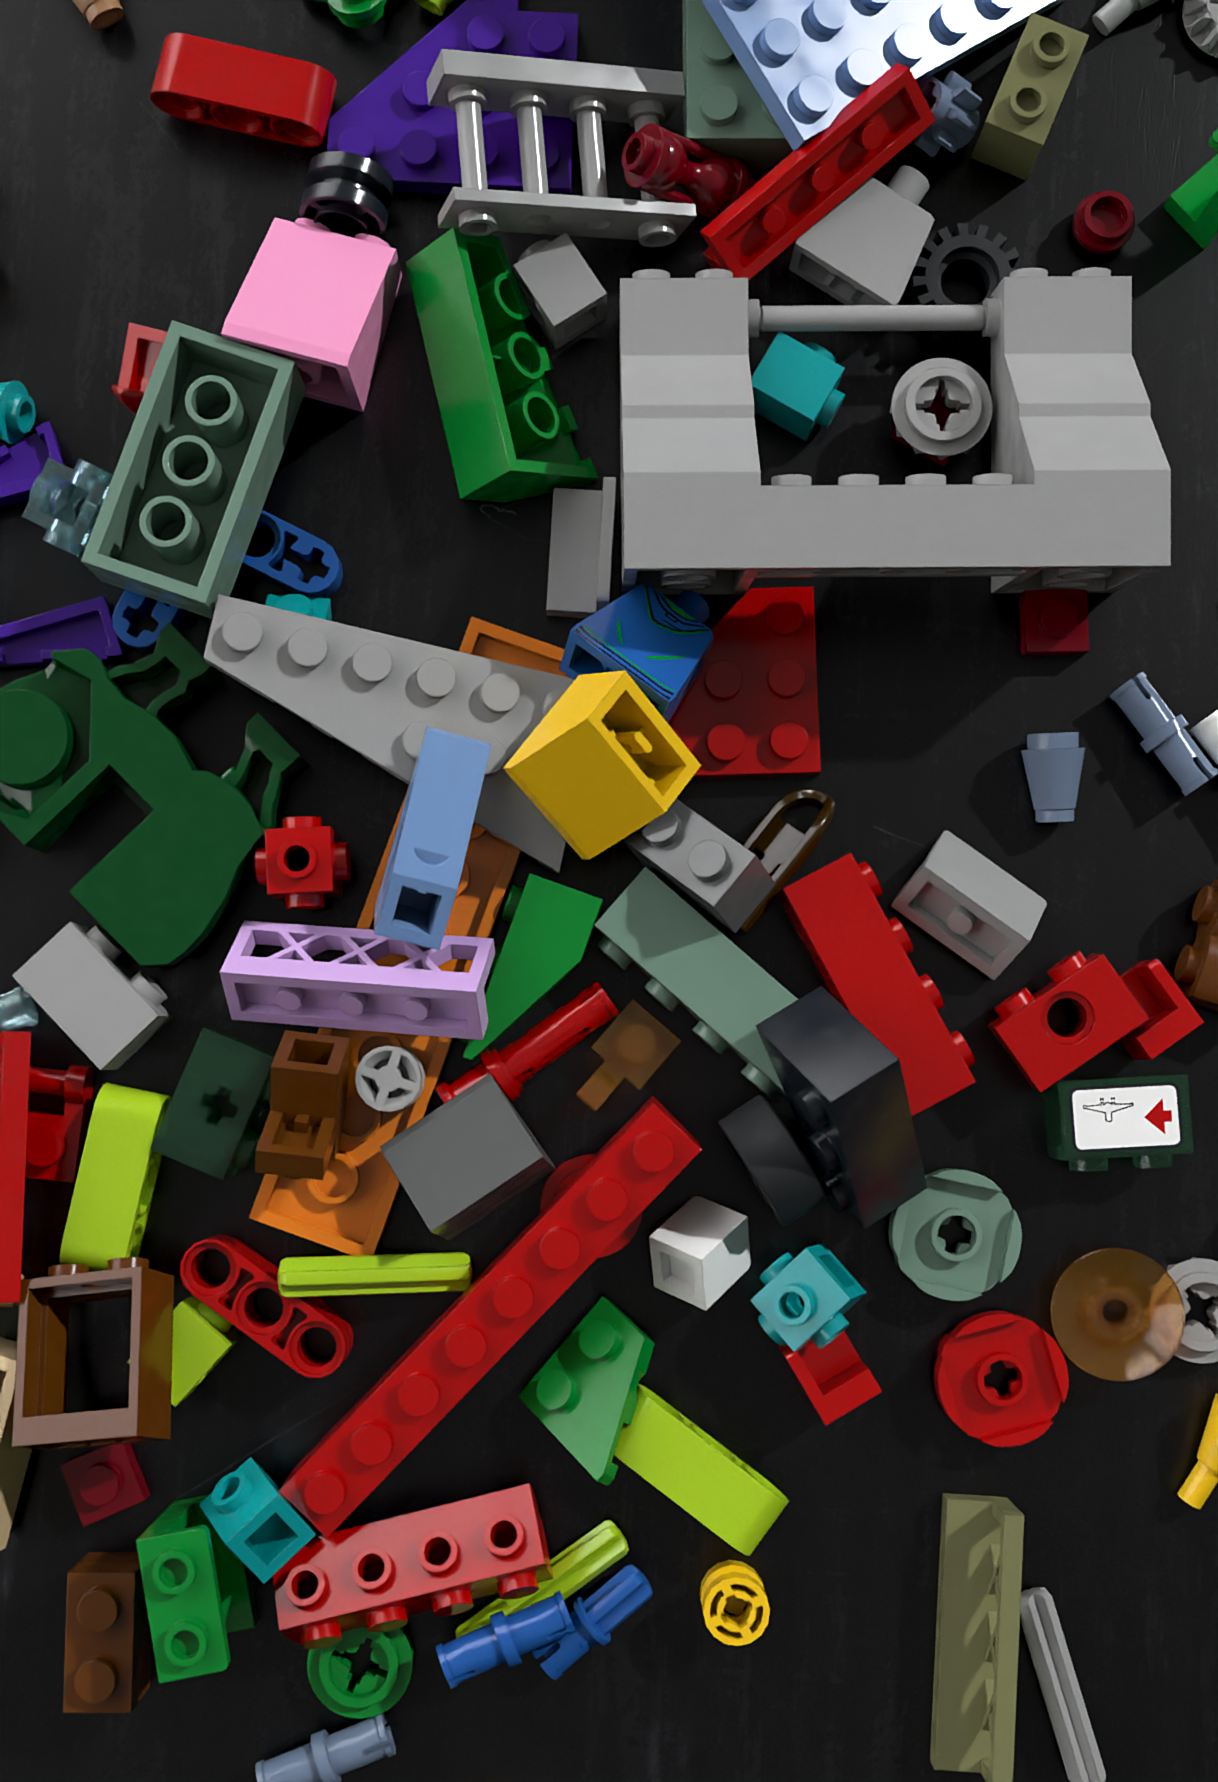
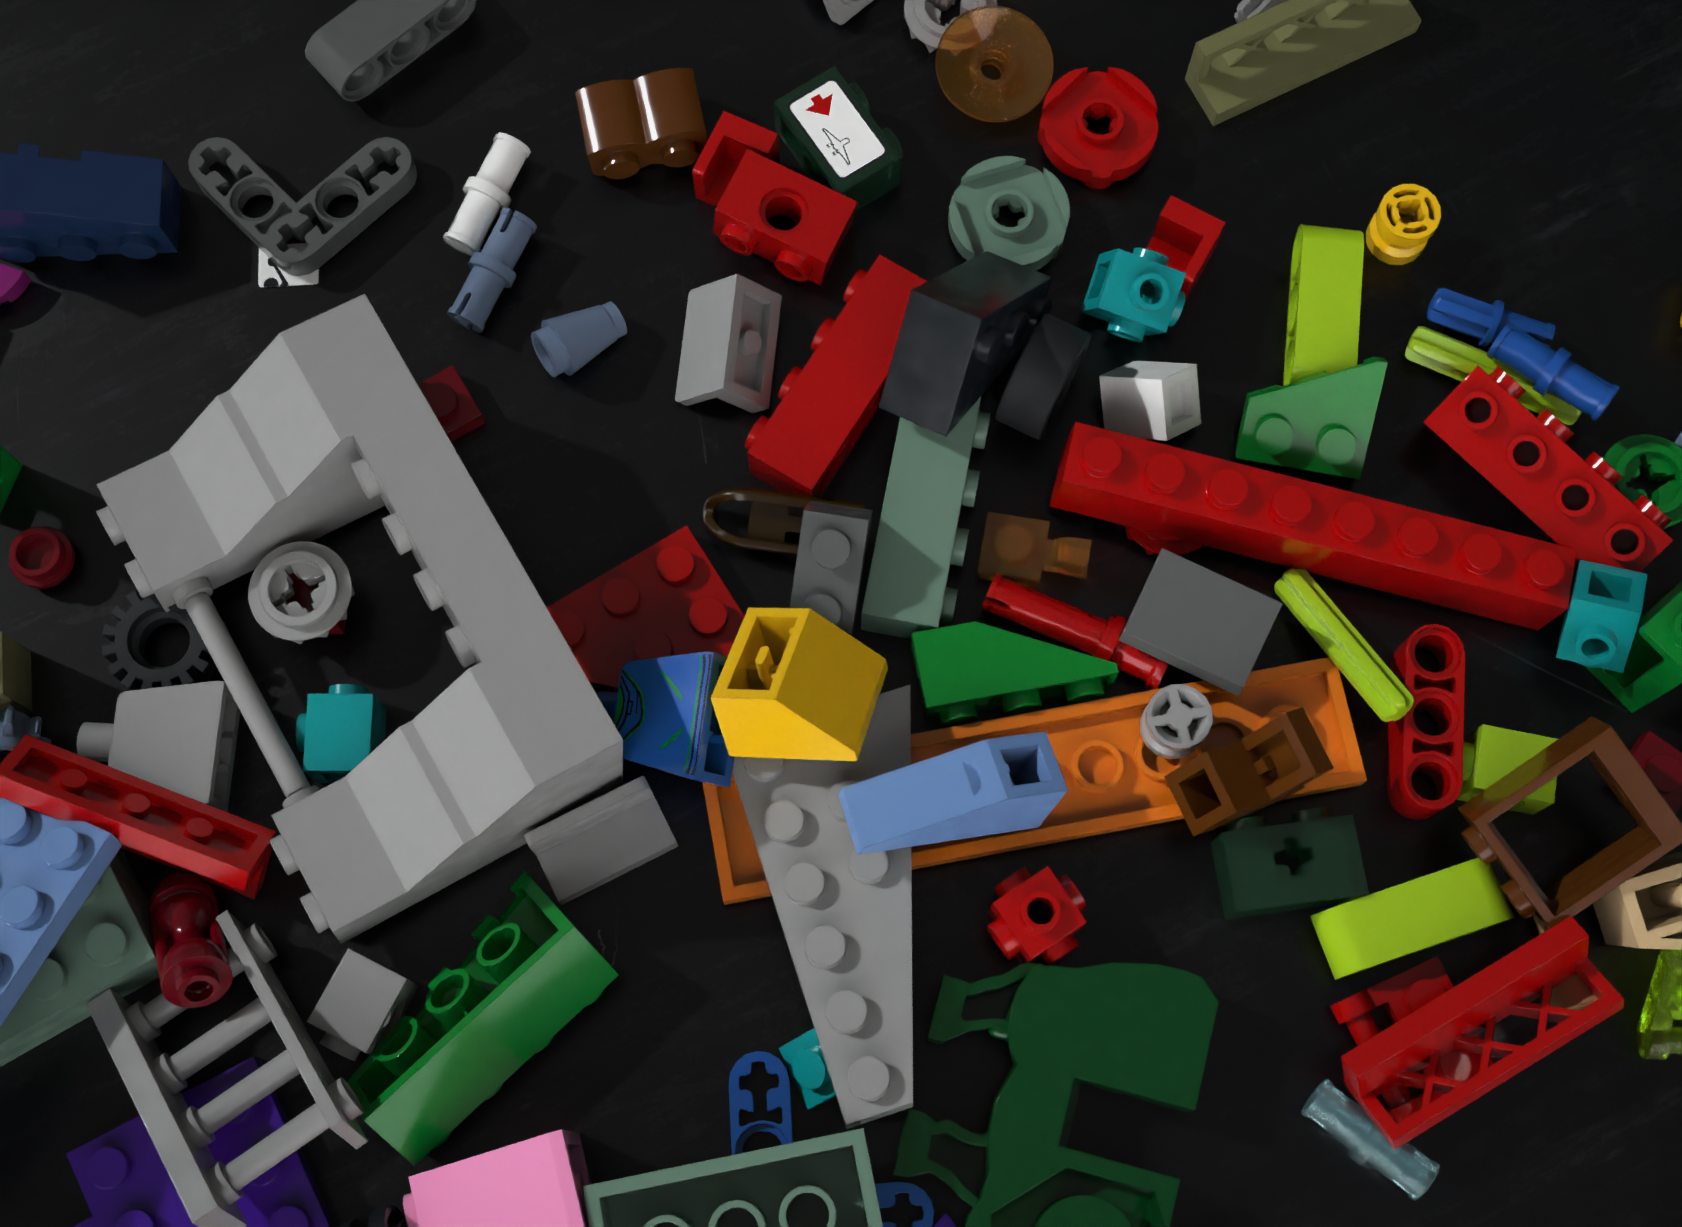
camera: 115 degrees left, 10 degrees down
light grey brick [12,922,173,1070] -> none
lavender fence [219,920,495,1040] -> none

